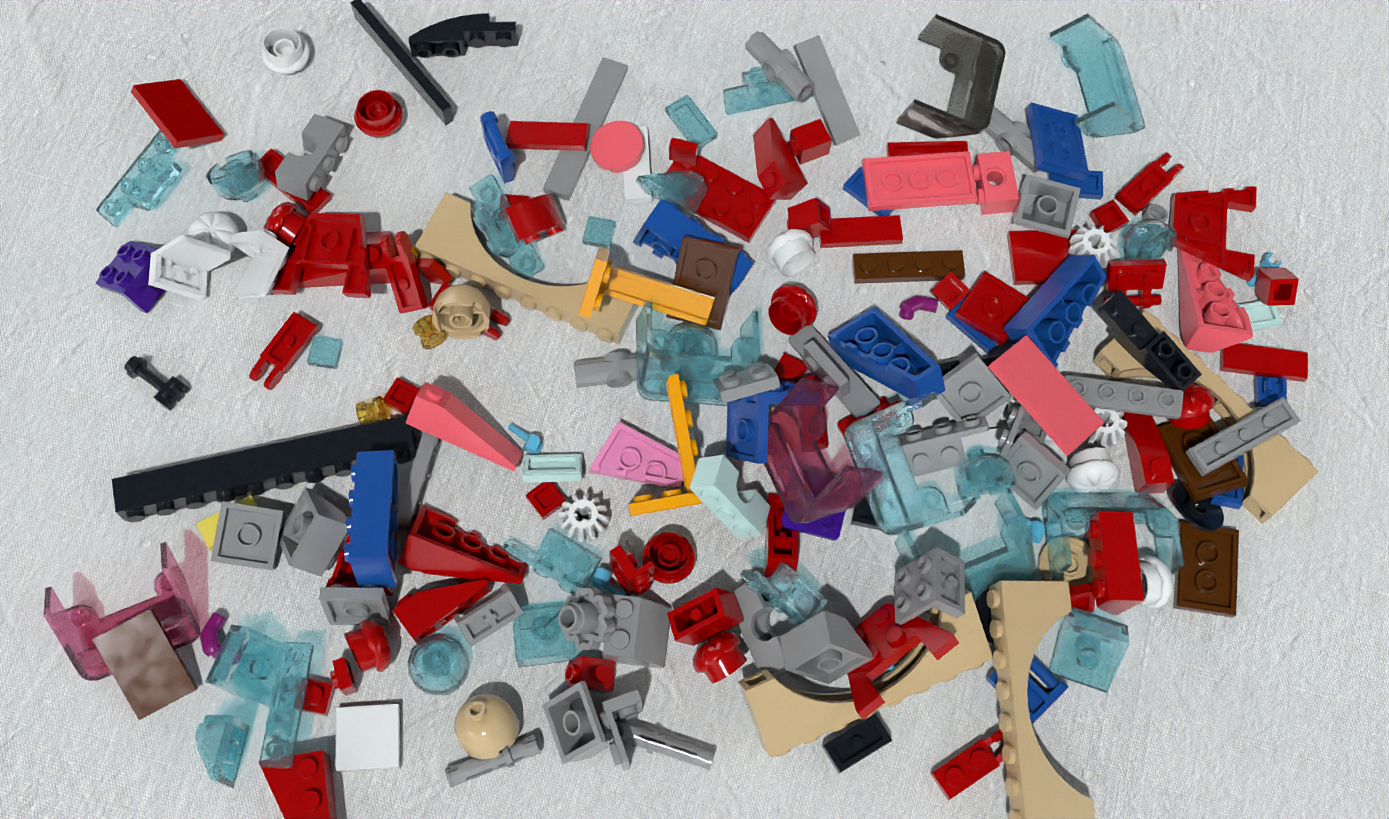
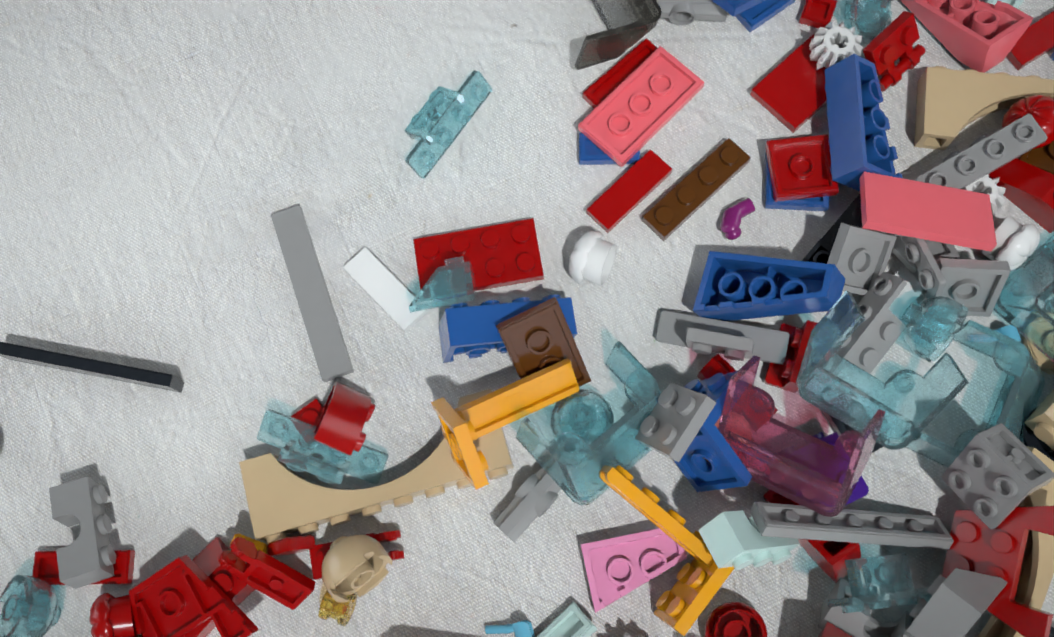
camera: 25 degrees left, 5 degrees up
red piece [354,90,403,138] -> none
black slope [409,13,518,58] -> none
blue plate [480,111,516,184] -> none
red tile [505,121,590,151] -> none
clear light blue tile [582,216,616,250] -> none
coral tile [590,120,645,173] -> none
clear light blue tile [665,94,718,149] -> none
red tile [669,138,698,166] -> none
light grey piece [745,31,815,102] -> none
red slope [753,118,808,200] -> none
red piece [768,284,818,335] -> none
red tile [774,353,808,381] -> none
red brick [787,119,832,165] -> none
red brick [787,198,832,239] -> none
light grey tile [793,35,861,146] -> none
red plate [930,271,970,311] -> none
coral brick [972,151,1019,215] -> none
light grey slope [1014,174,1081,239] -> none
black slope [1097,289,1202,392] -> none
none -> light grey tile [750,502,954,550]

